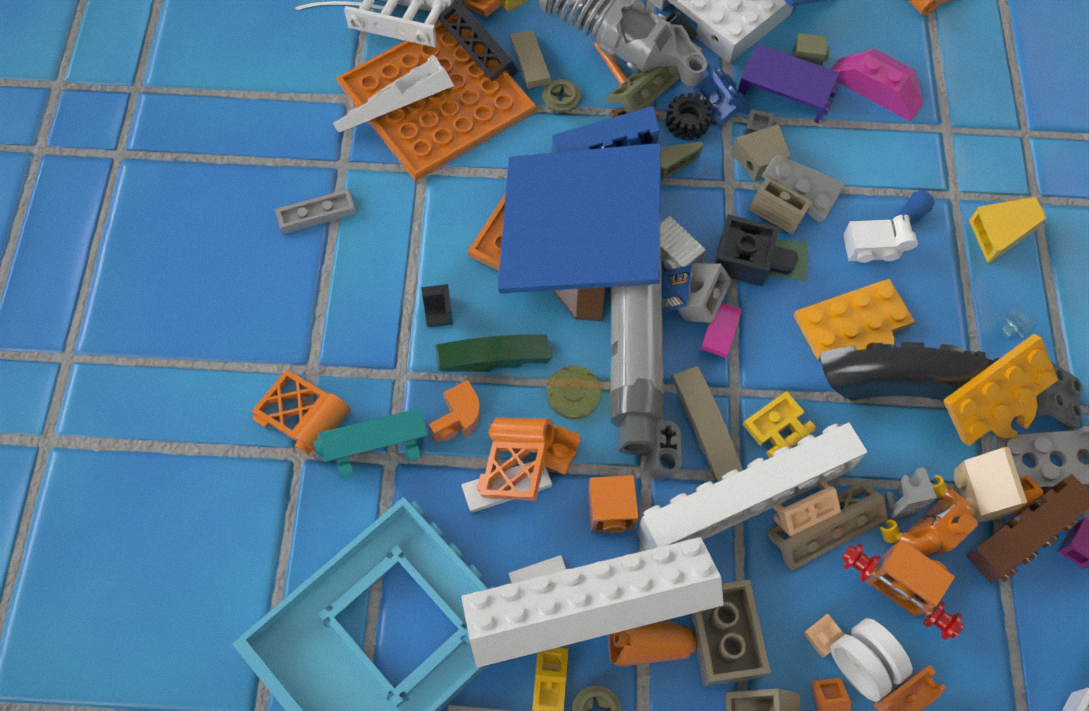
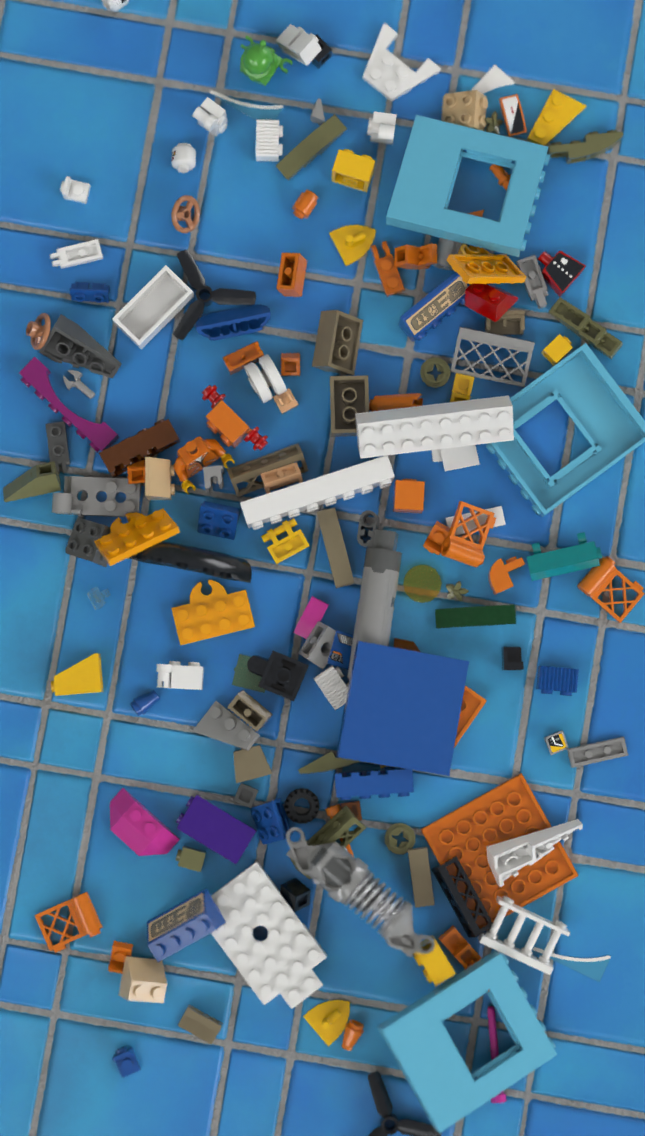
camera: 175 degrees left, 20 degrees up
none -> blue bracket [197,501,241,540]
none -> olive plant [446,581,469,602]
none -> blue brick [536,666,579,696]
none -> slope [543,730,569,755]

